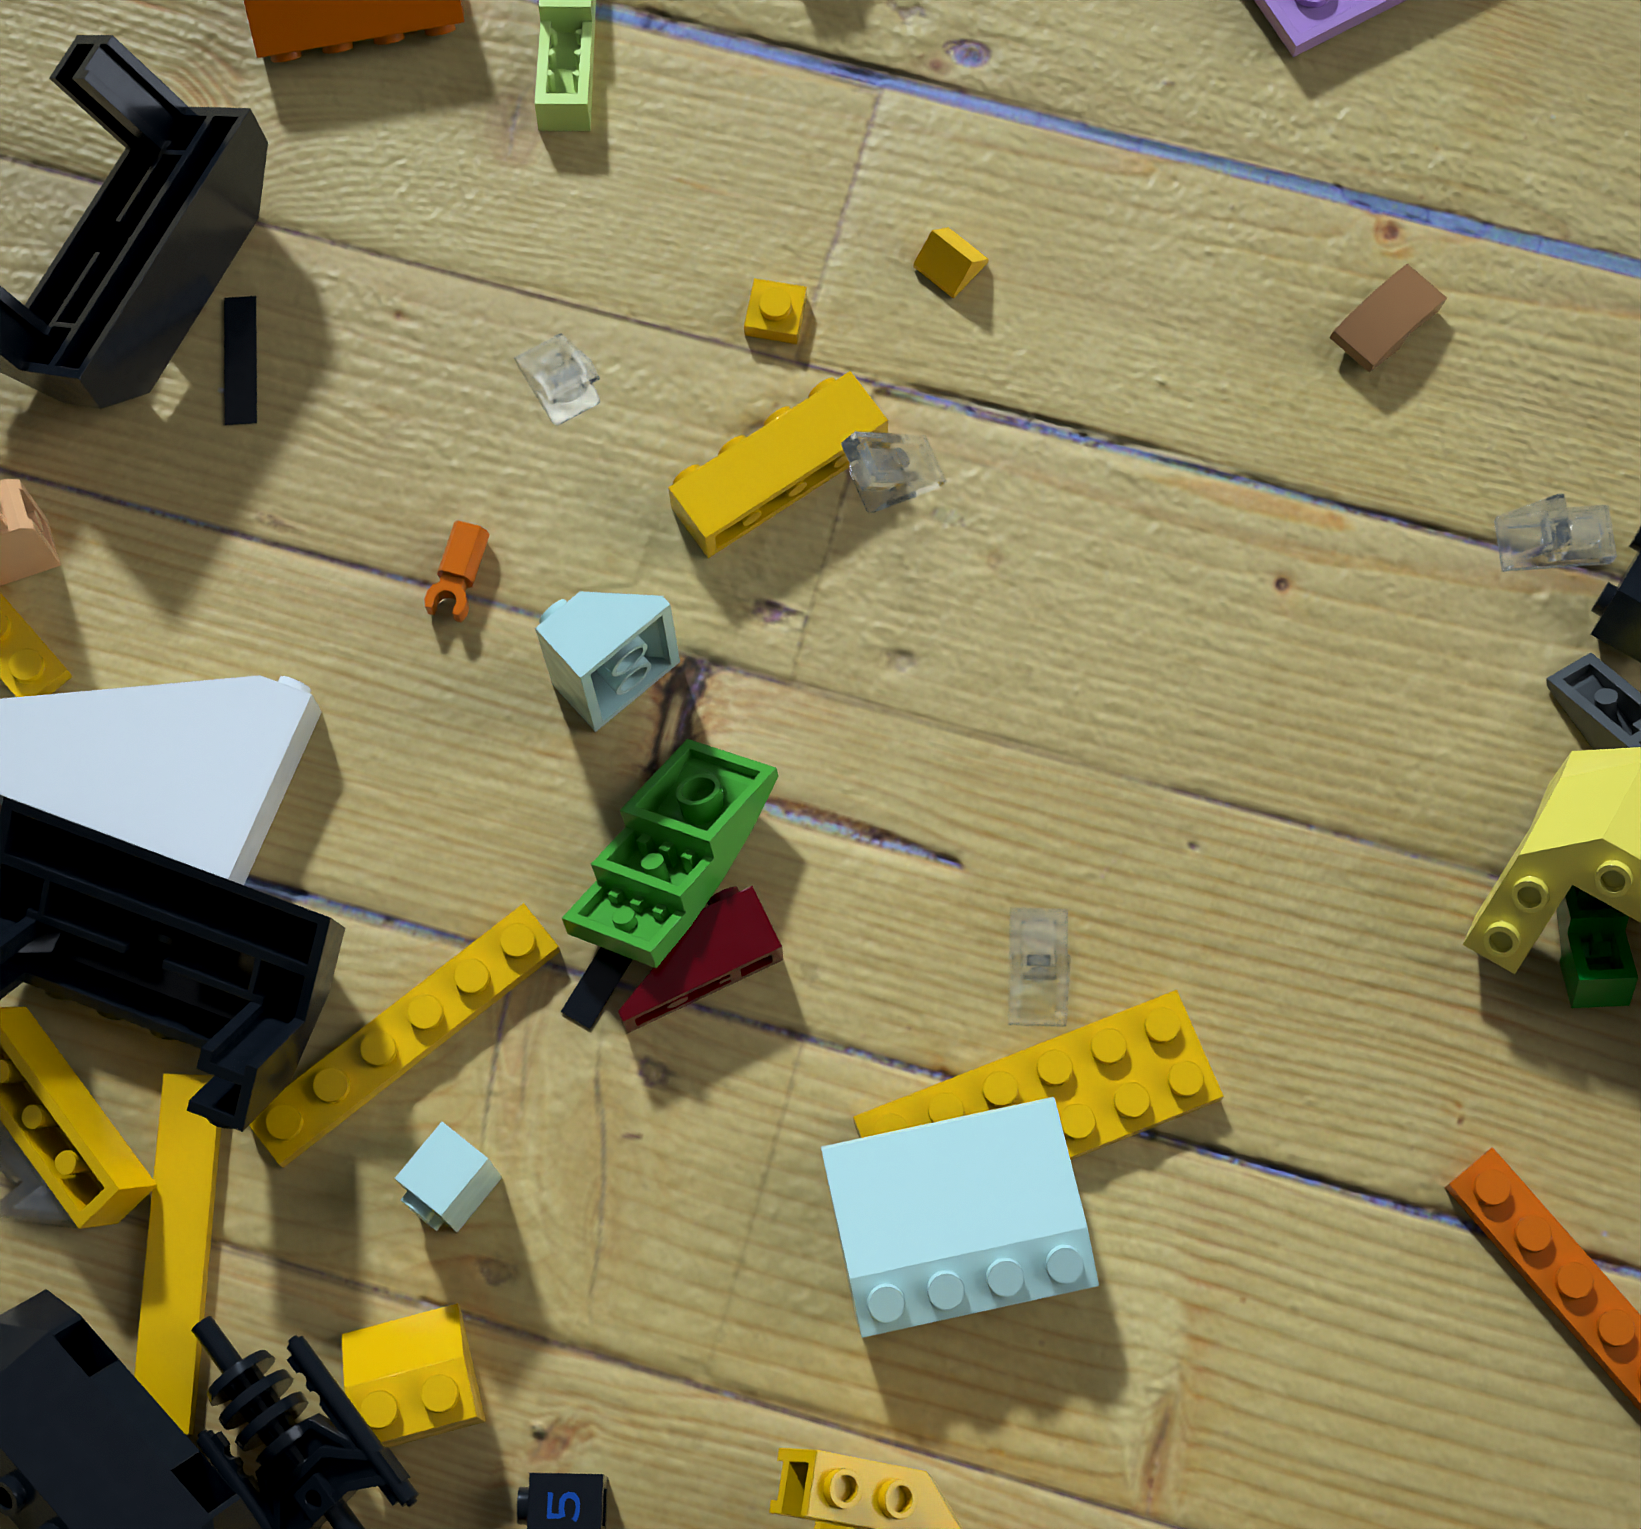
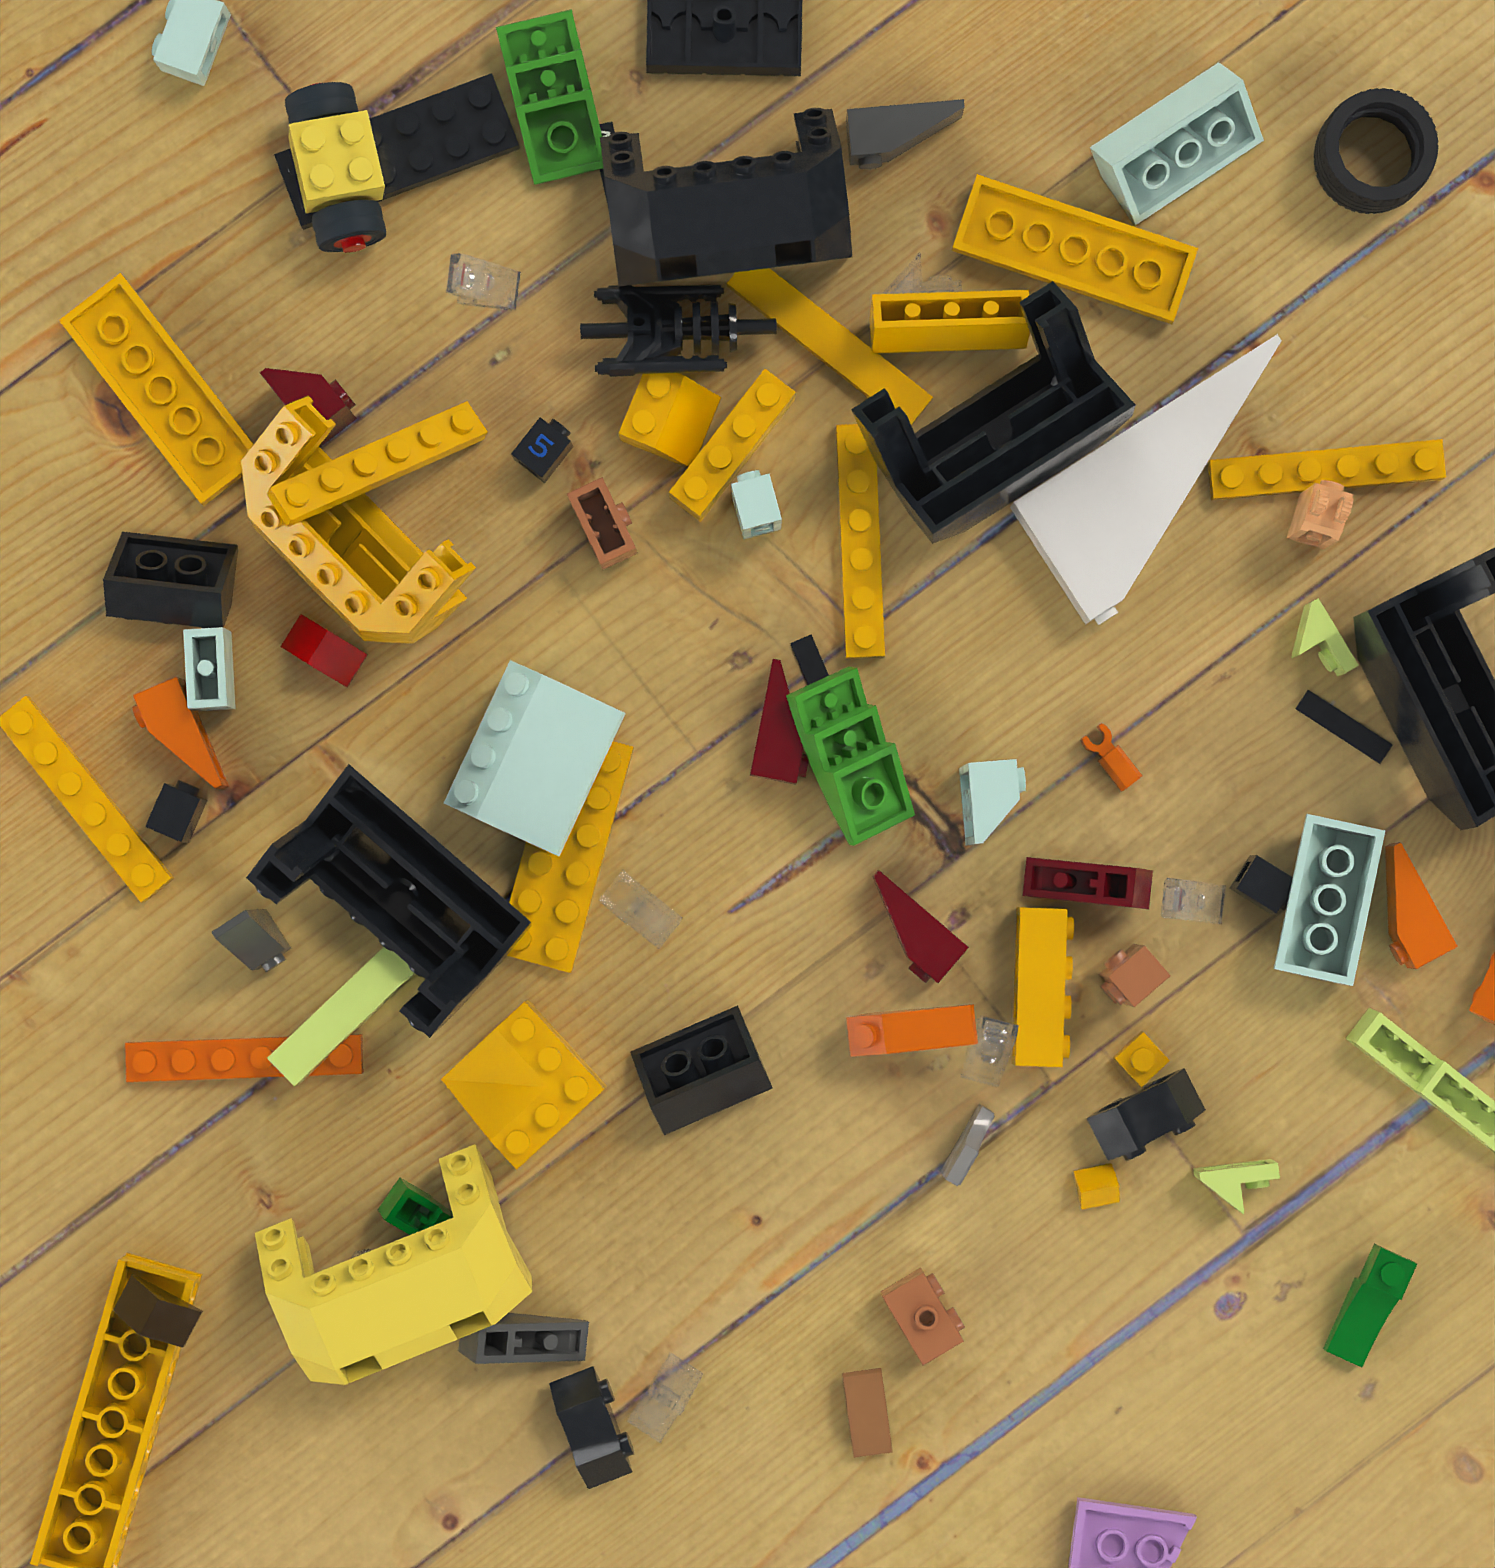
camera: 125 degrees right, 15 degrees up
none -> dark grey slope [212,909,291,972]
none -> black wedge [246,764,531,1038]
none -> yellowish green slope [267,947,415,1087]
none -> yellow slope [441,1000,607,1170]
none -> nougat brick [567,477,638,570]
none -> black slope [630,1005,773,1135]
none -> yellow brick [669,369,796,522]
none -> orange slope [846,1004,978,1057]
none -> dark red slope [872,870,969,983]
none -> nougat brick [880,1268,965,1366]
none -> light grey tile [940,1104,995,1186]
none -> dark red slope [1022,857,1153,910]
none -> black brick [1086,1068,1206,1161]
none -> nougat brick [1098,944,1171,1007]
none -> yellowish green slope [1193,1159,1280,1214]
none -> black brick [1229,855,1293,914]
none -> light aqua slope [1274,814,1385,986]
none -> yellowish green slope [1291,598,1359,676]
none -> orange slope [1385,842,1458,969]

